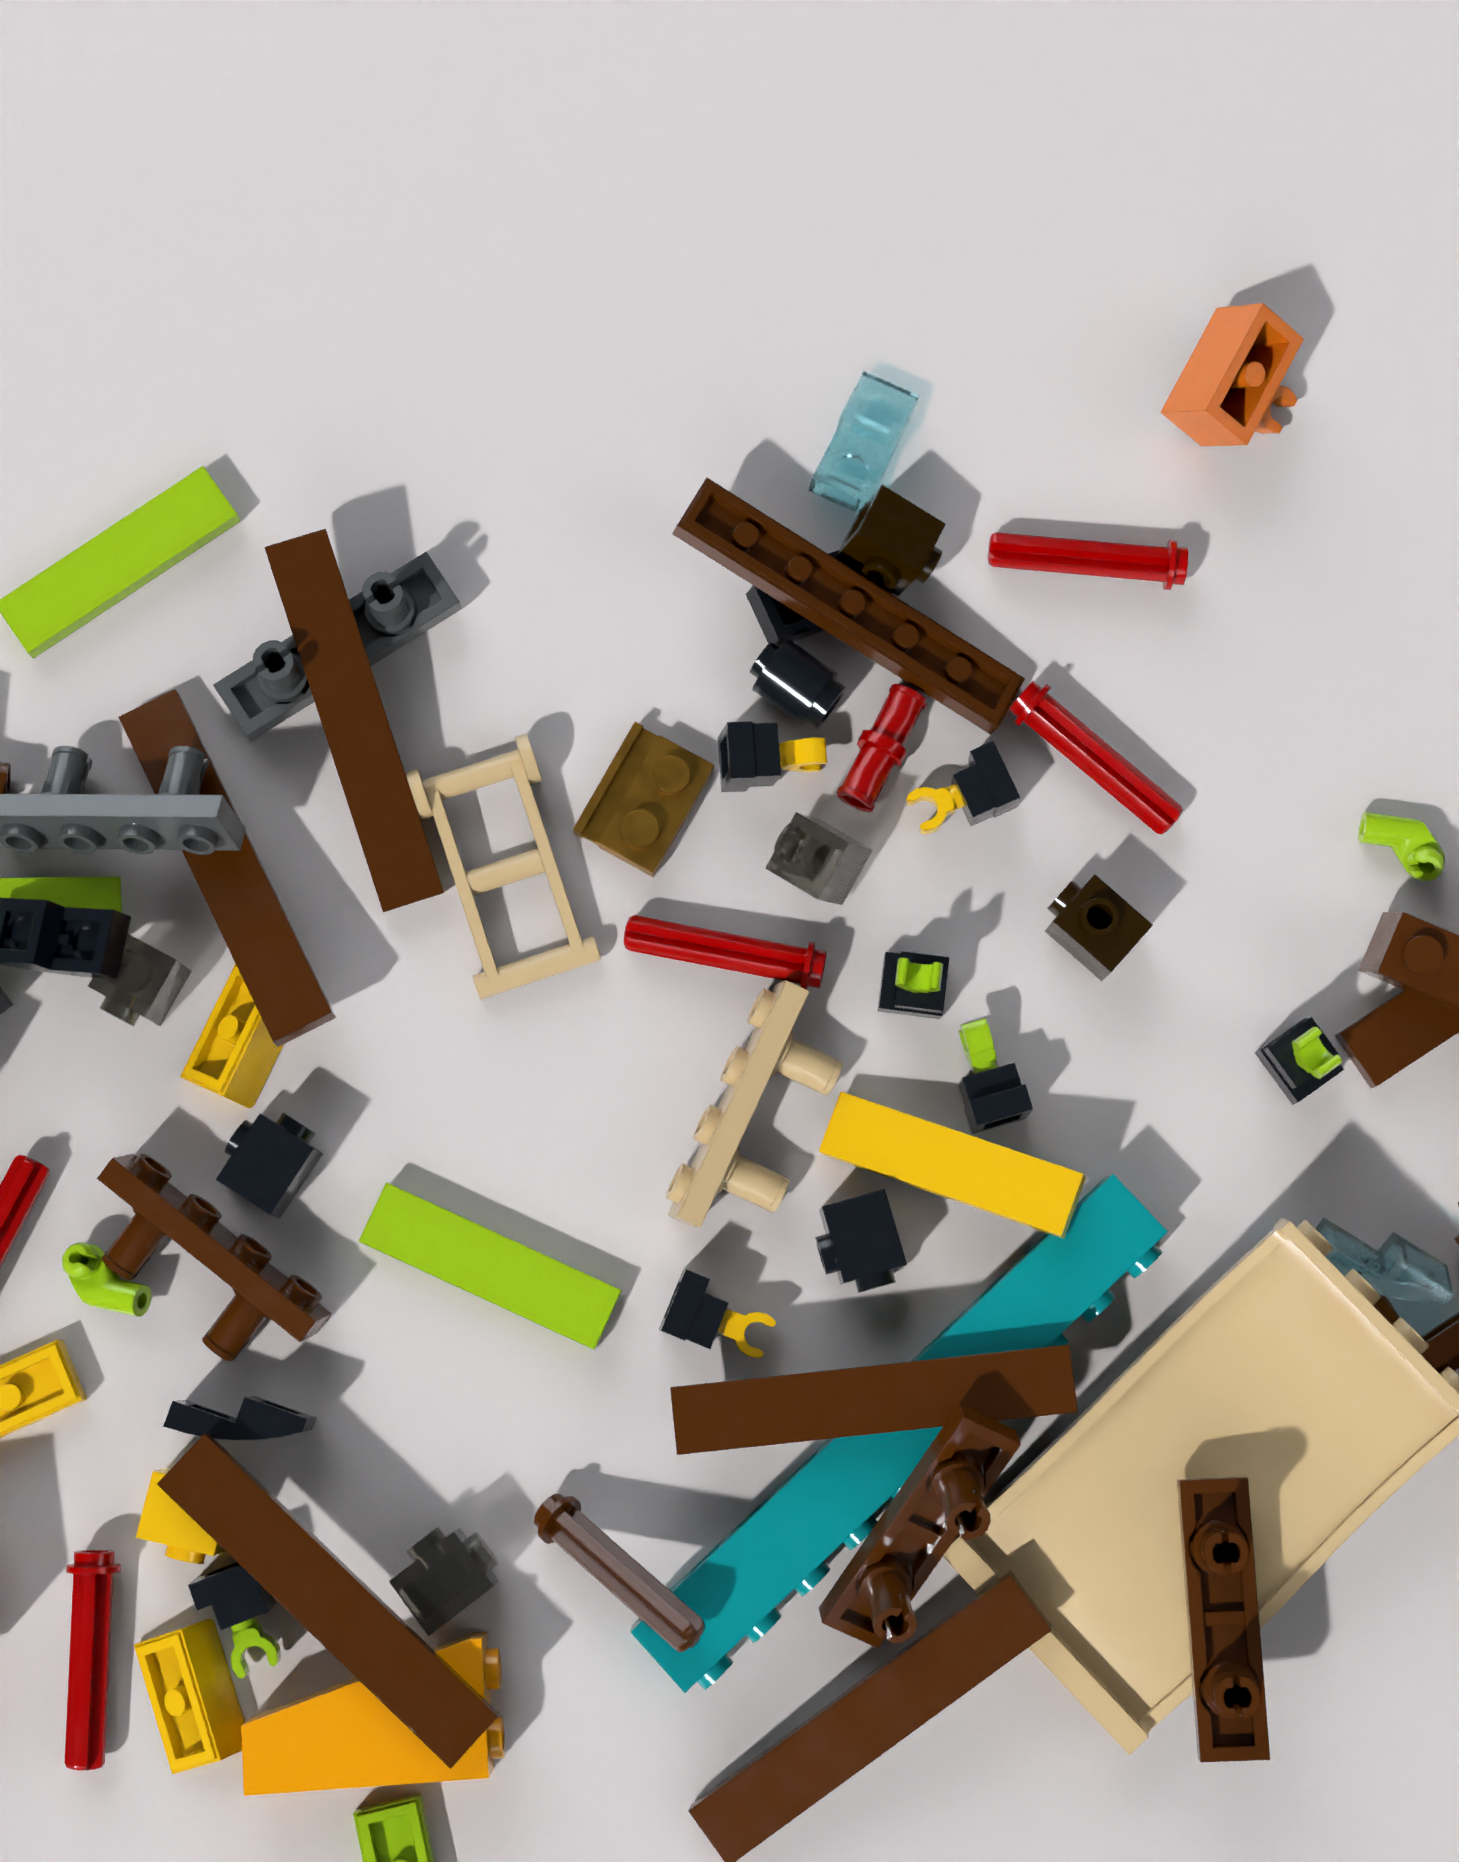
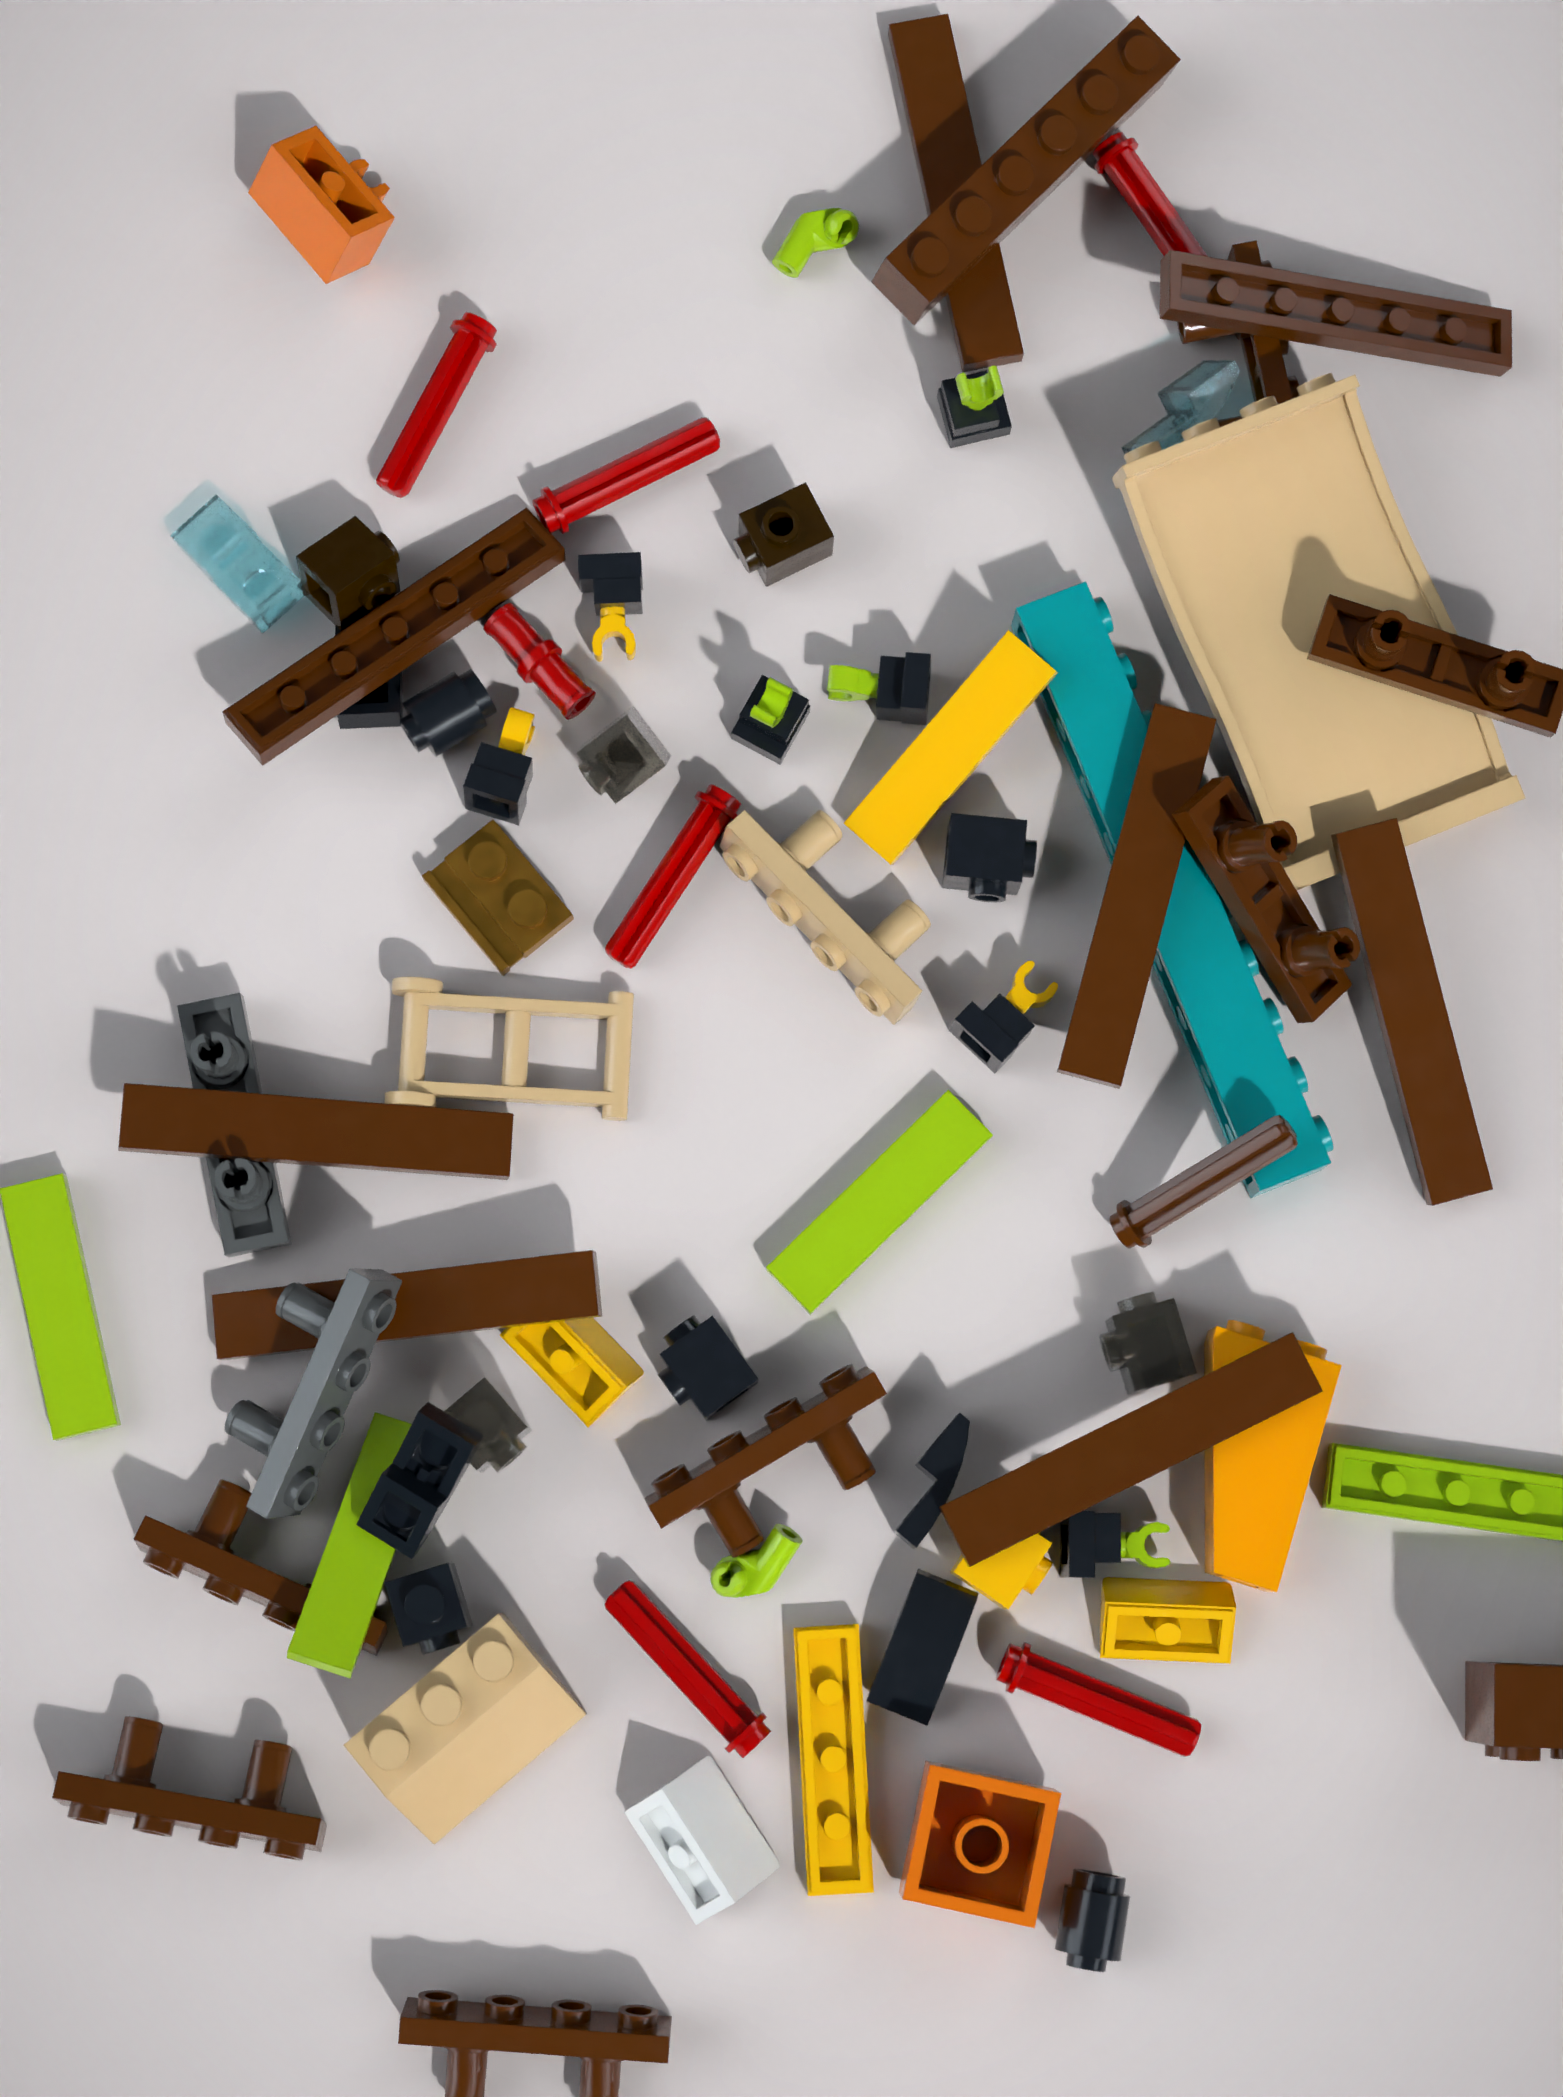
camera: 70 degrees left, 0 degrees up
none -> black slope [866,1569,979,1726]

